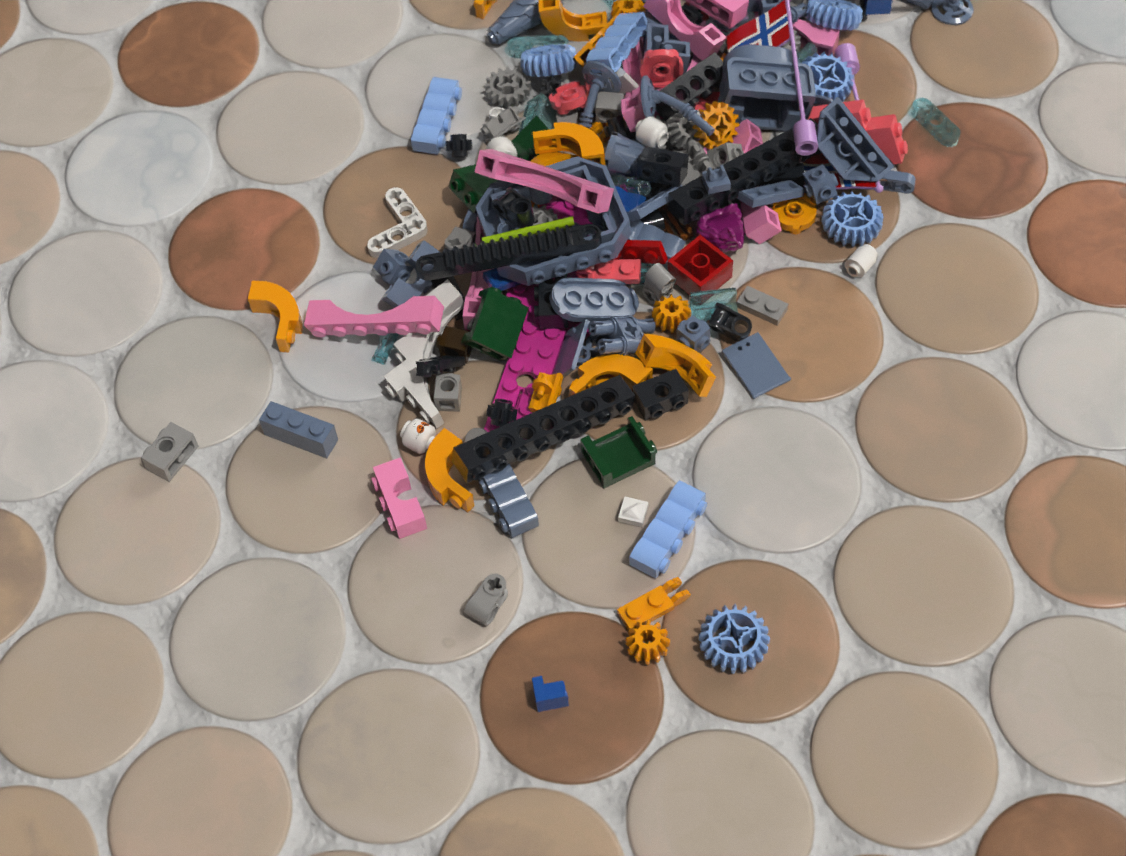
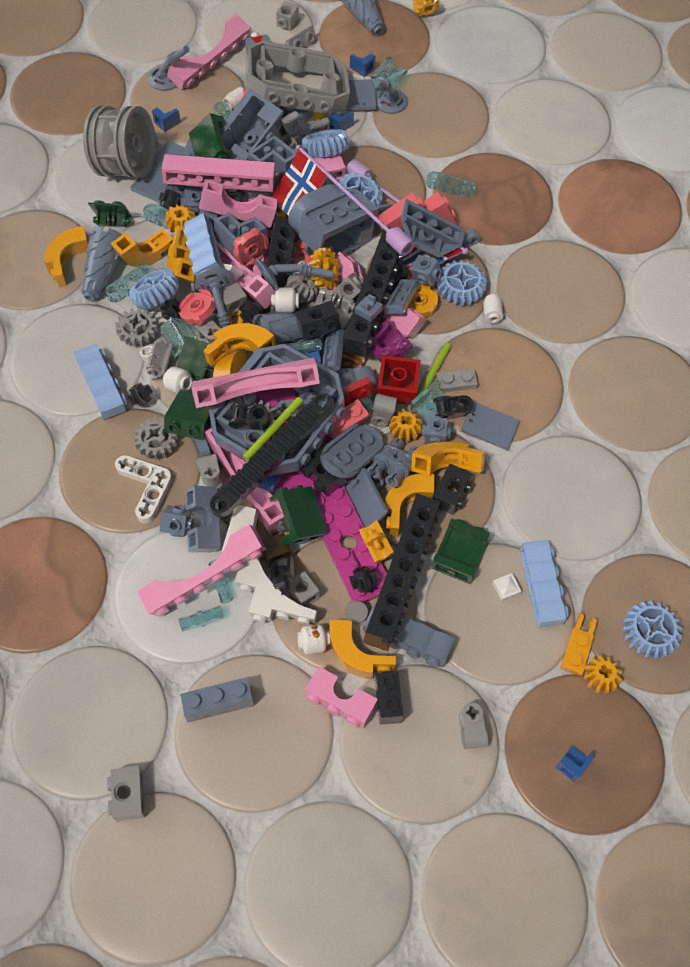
camera: 45 degrees left, 5 degrees up
light orange arch [248,281,303,353] -> none
none -> light grey gear [133,417,178,459]
none -> clear light blue pin [178,605,224,632]
none -> black brick [375,671,404,725]
none -> lime bar [415,343,451,406]

